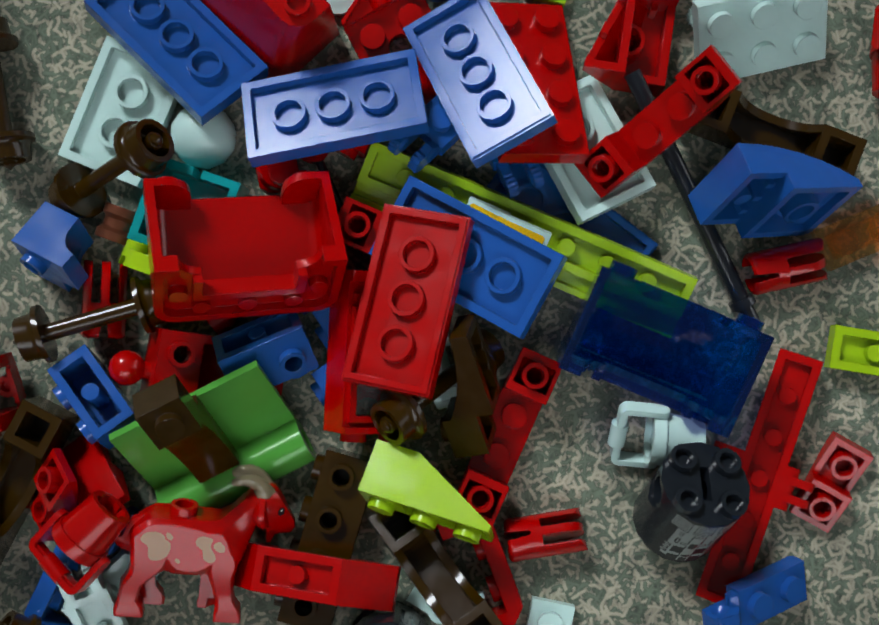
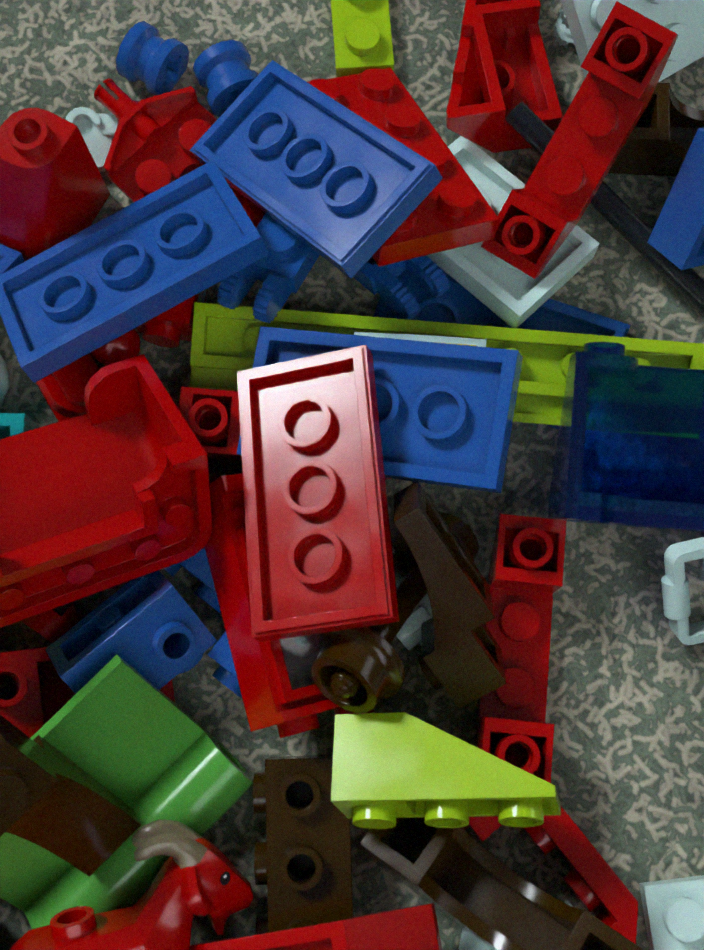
camera: 25 degrees left, 10 degrees down
red arm [504,507,588,562] -> none

